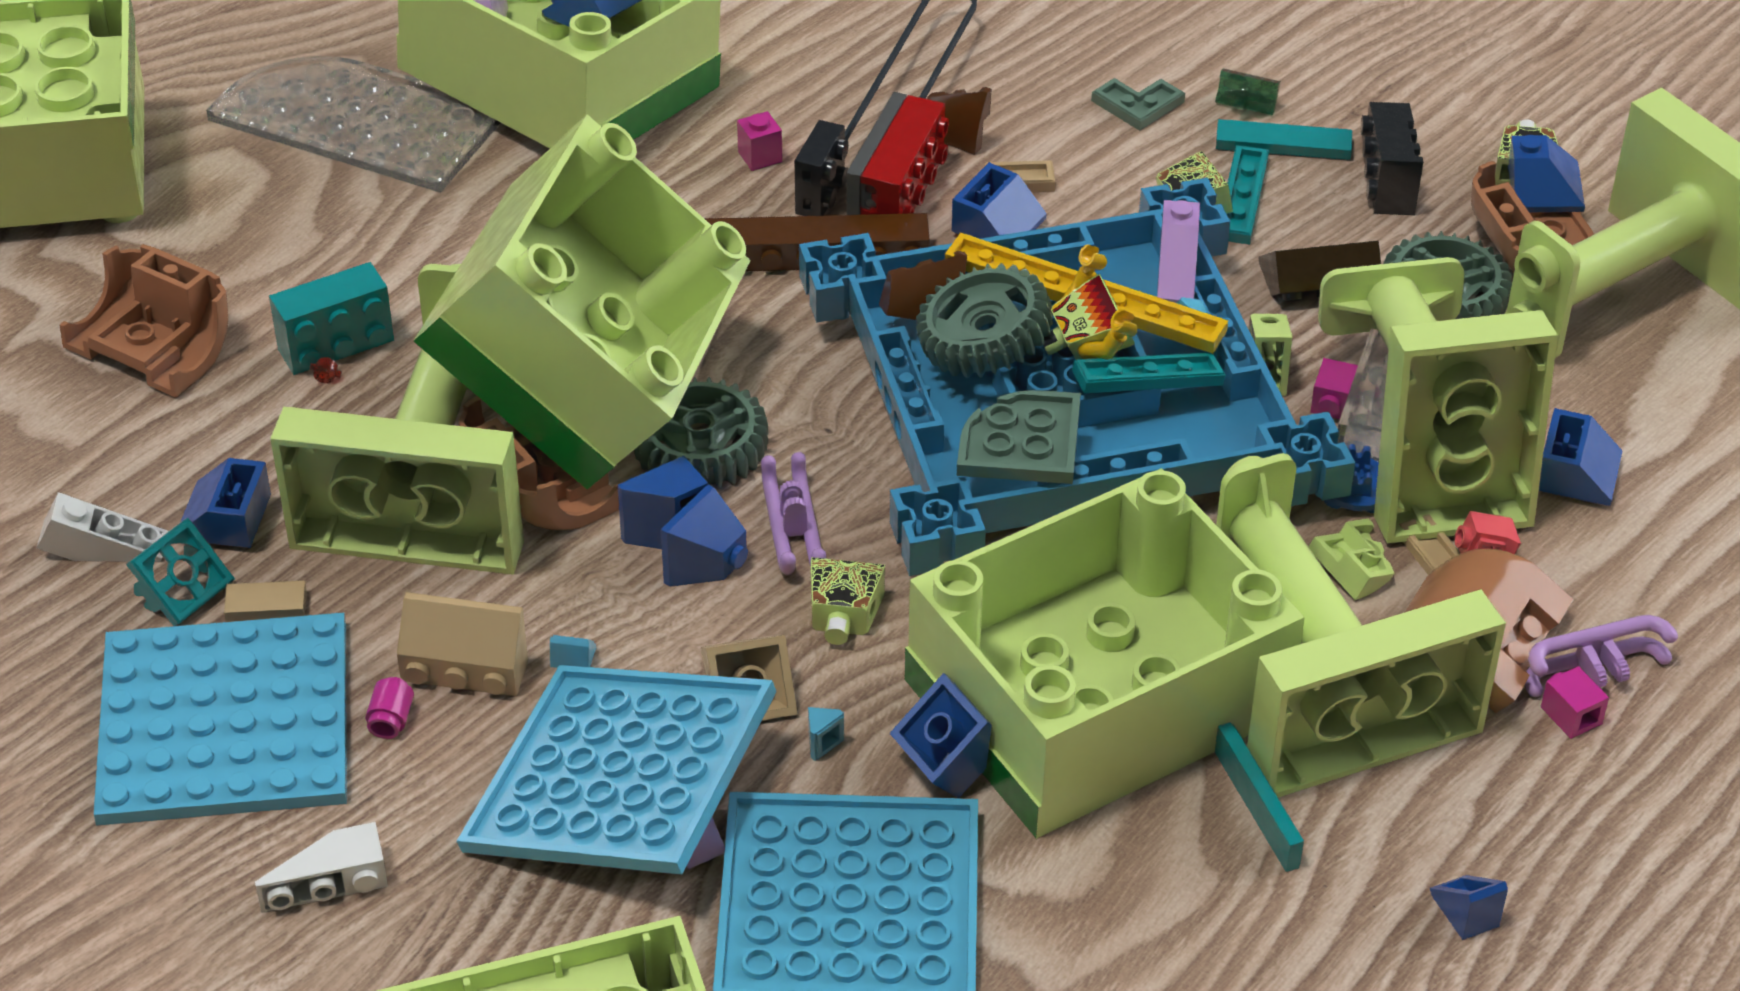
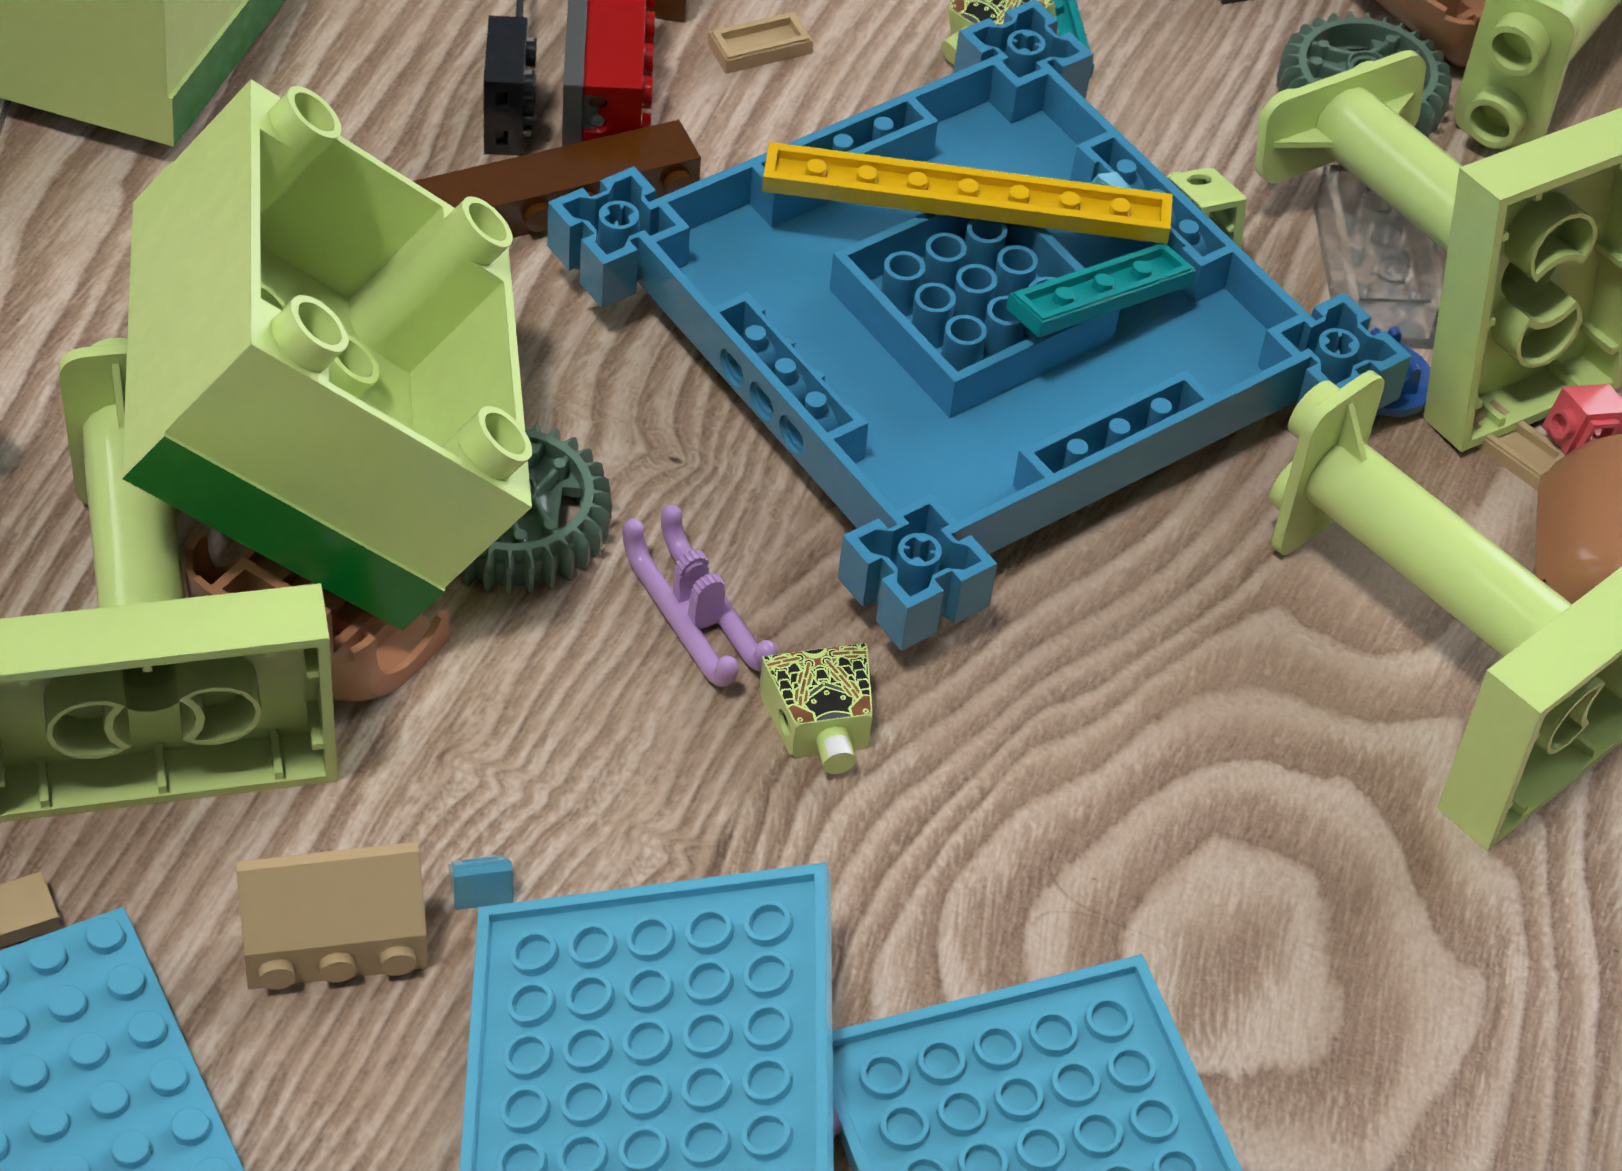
camera: 25 degrees left, 5 degrees up
dark pink brick [365,677,414,739] -> none
blue slope [617,456,708,549] -> none
blue slope [661,484,748,587] -> none
tan slope [701,635,798,721] -> none
dark pink brick [737,111,782,171] -> none
medium azure slope [808,707,844,761] -> none
reddish brown slope [879,251,967,320] -> none
blue slope [890,673,992,798] -> none
yellowish green piece [904,468,1305,839] -> none
sand green gear [916,263,1053,378] -> none
blue slope [951,162,1047,239] -> none
sand green plate [957,390,1081,484] -> none
torso [1043,245,1138,360] -> none
lavender slope [1157,200,1200,303] -> none
teal tile [1215,722,1304,872] -> none
dark brown slope [1258,240,1381,301] -> none
yellowish green slope [1308,518,1395,600] -> none
dark pink brick [1310,358,1359,421] -> none

